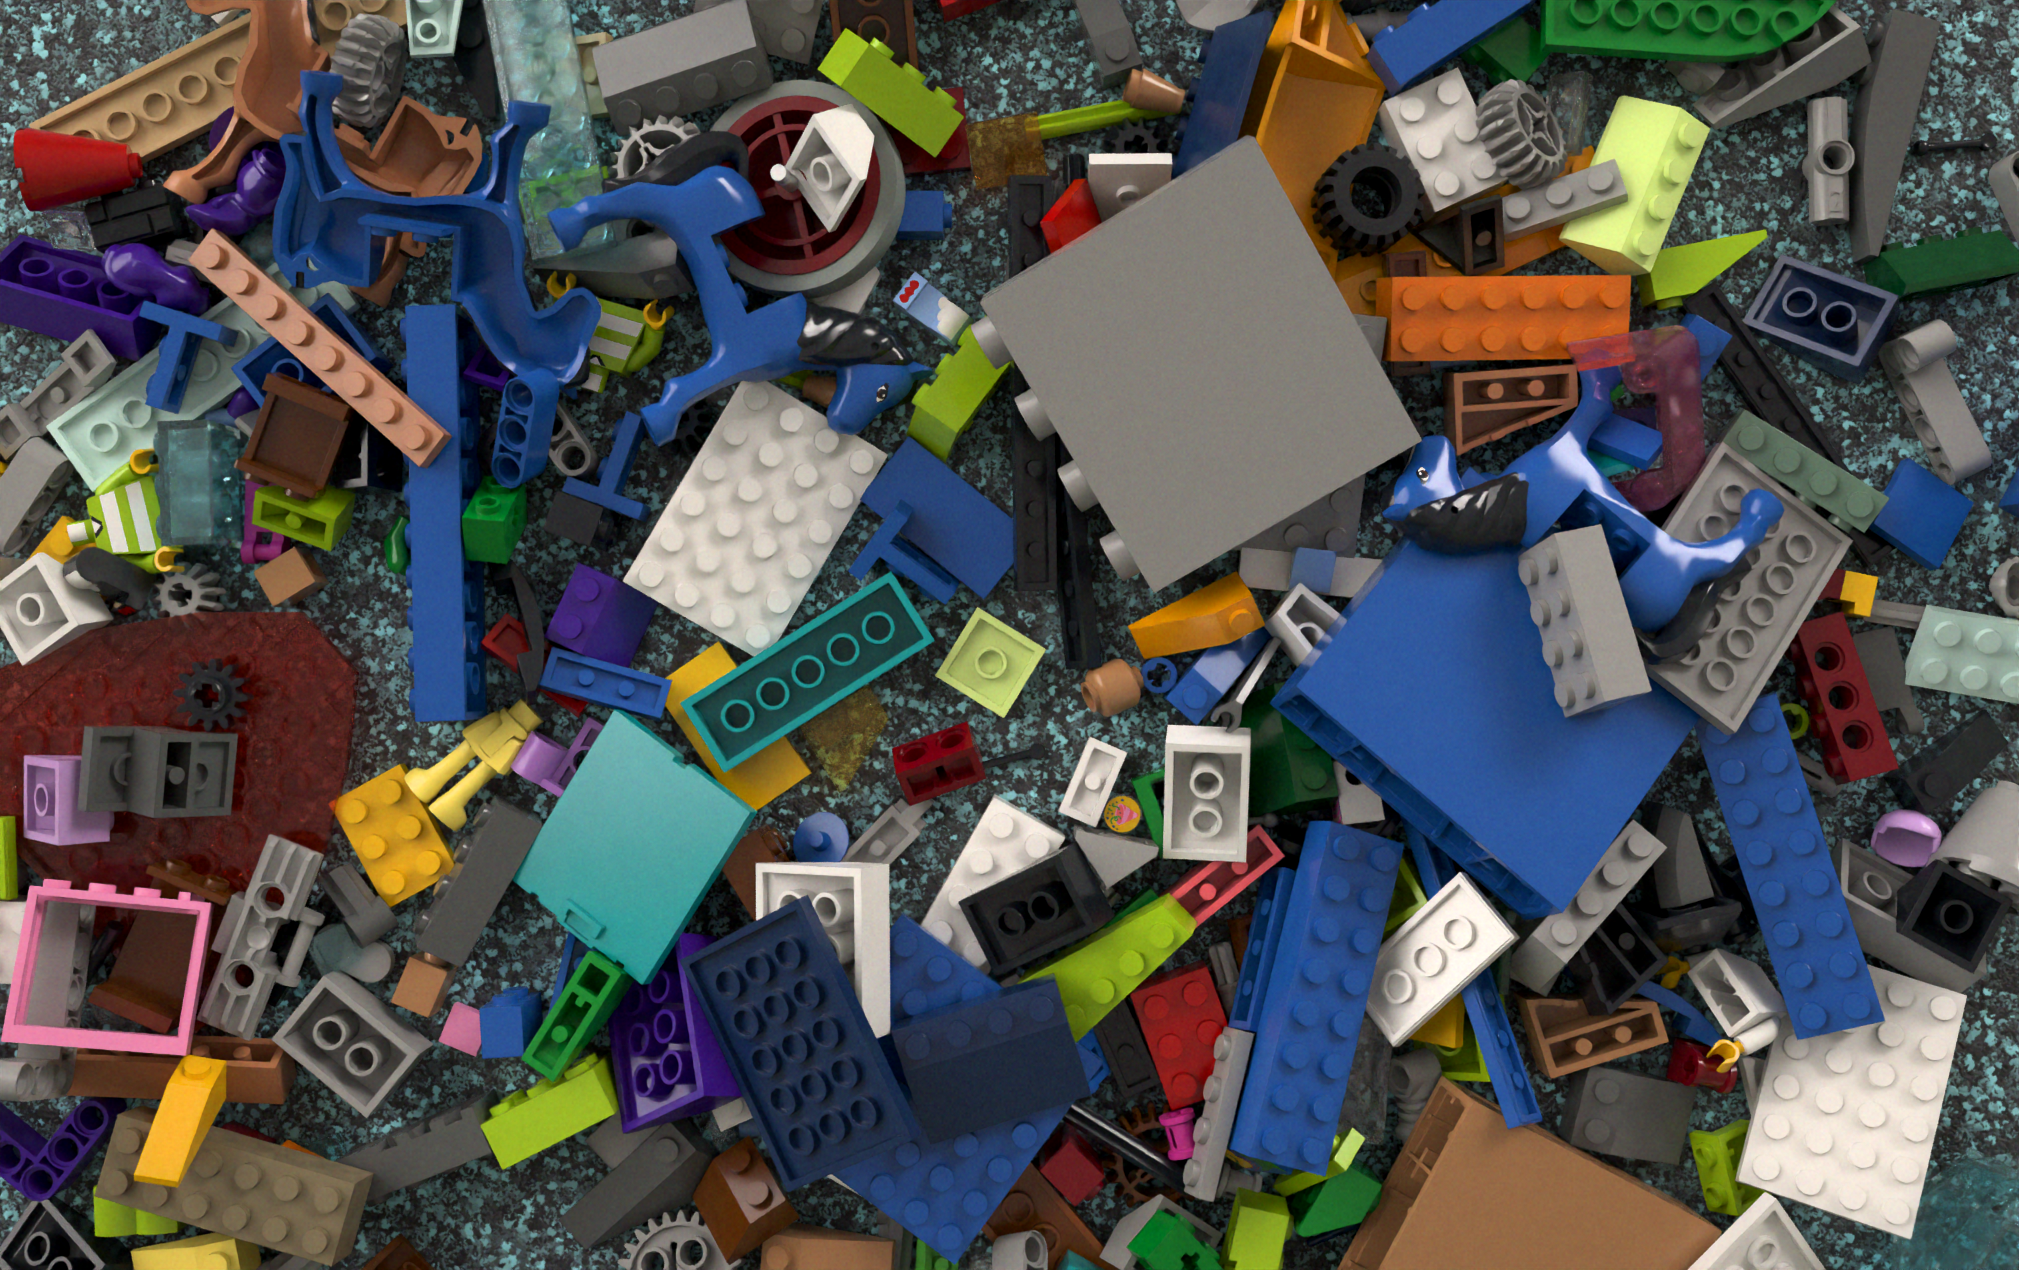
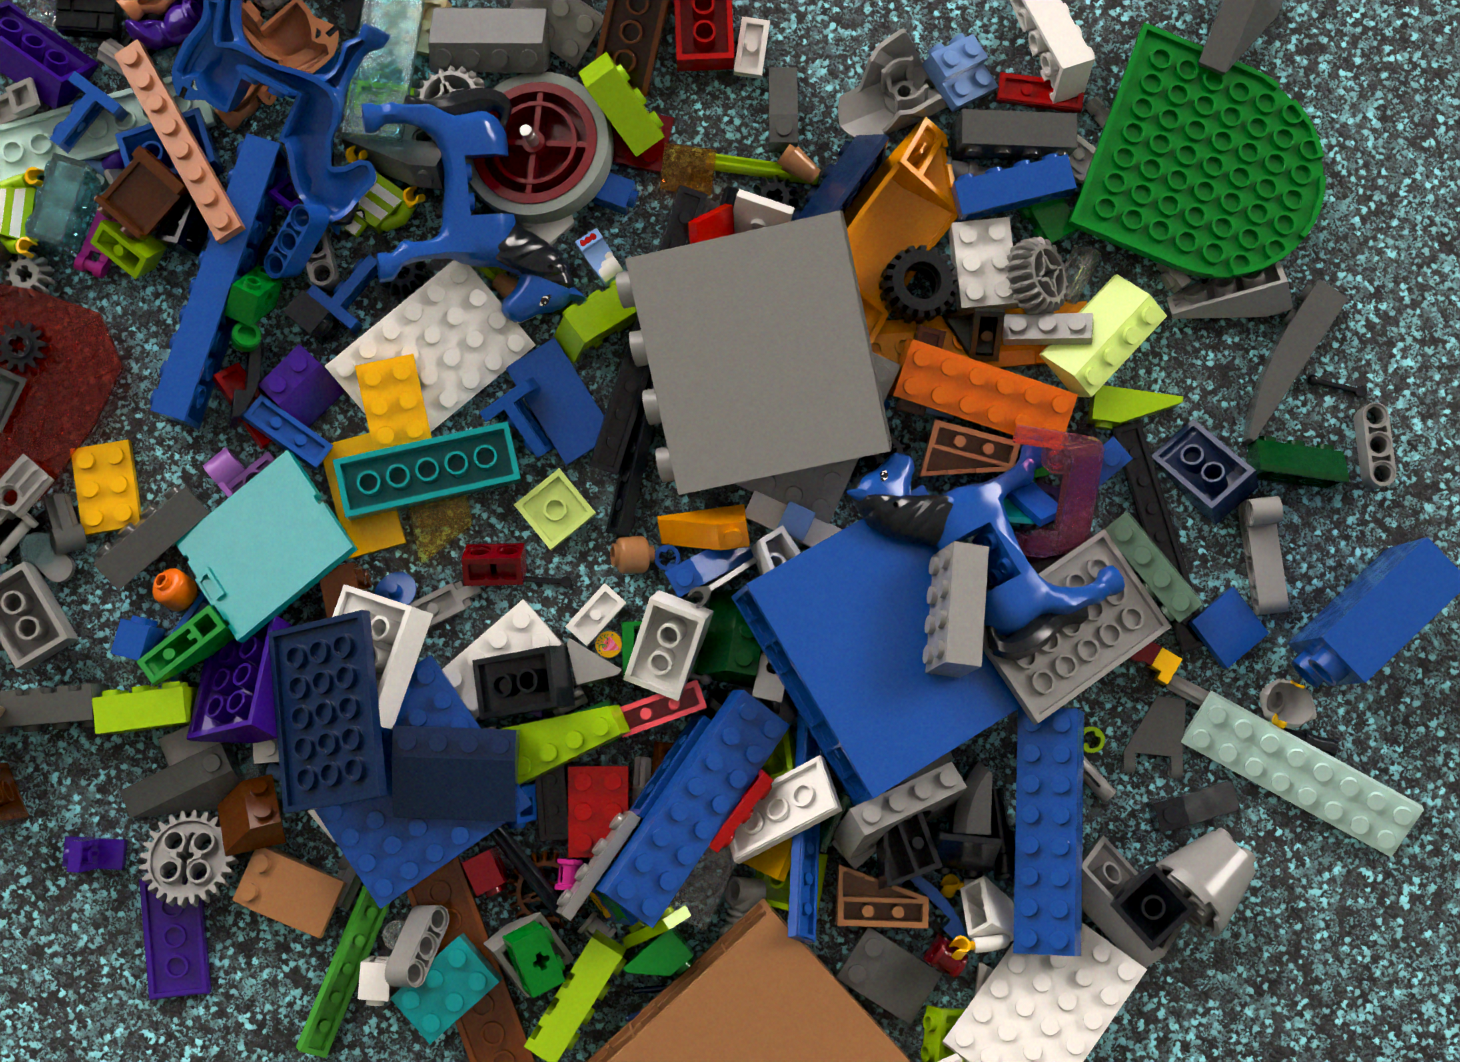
camera: 10 degrees right, 5 degrees down
dark purple animal [101,243,211,317] -> none
medium nougat panel [254,547,329,608] -> none
green arm [383,514,411,576] -> none
medium nougat brick [391,951,459,1018] -> none
light yellow piece [404,698,544,832] -> none
bright pink tile [439,1002,482,1057] -> none
white slope [785,104,875,233] -> none
dark red brick [1784,611,1899,786] -> none
light grey piece [1802,97,1855,226] -> none
lavender hair [1871,809,1941,867] -> none
none -> orange head [152,568,197,612]
none -> green tile [231,322,262,352]
none -> yellow plate [355,354,432,451]
none -> red plate [709,768,774,853]

